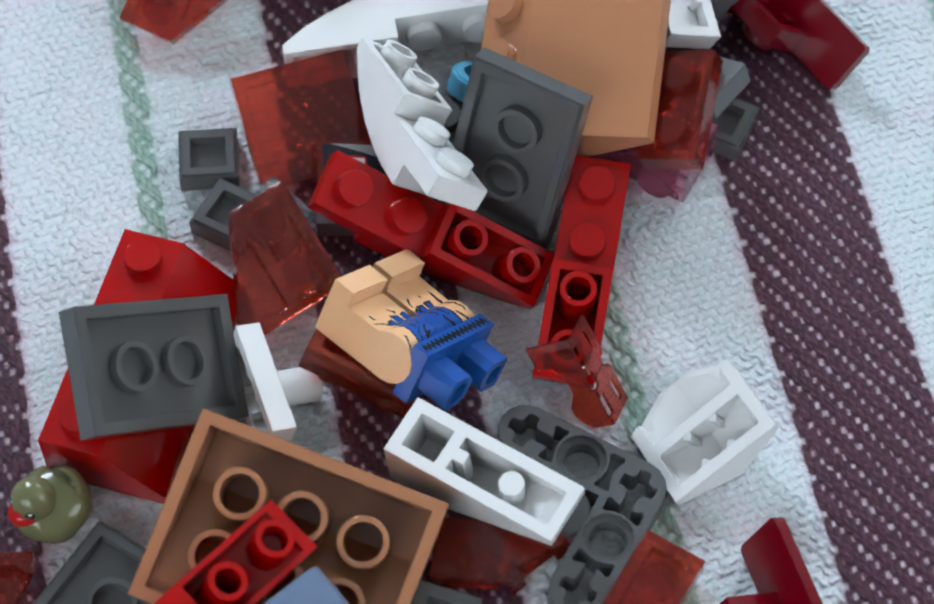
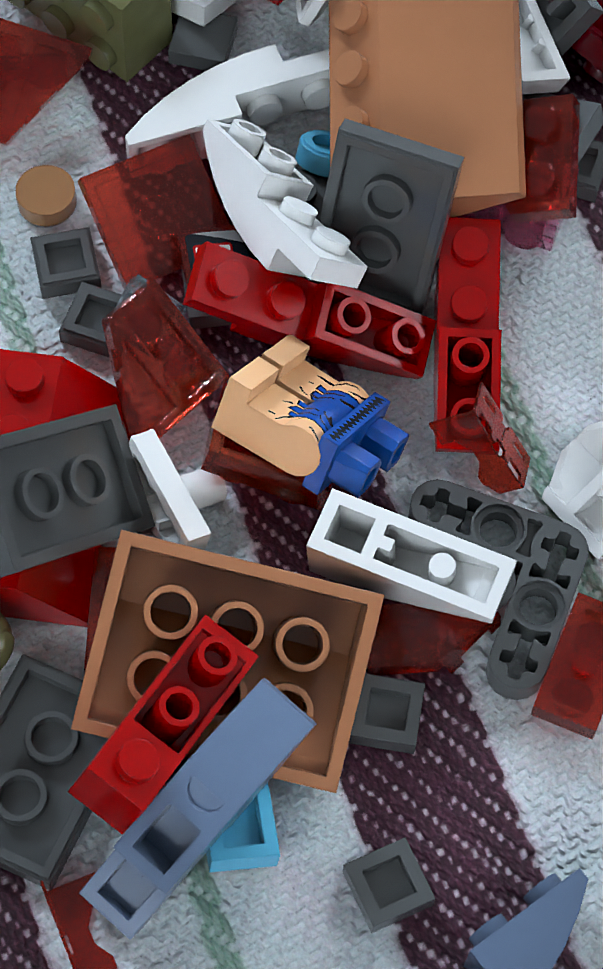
camera: 10 degrees left, 5 degrees up
none -> medium nougat tile [15,165,77,226]

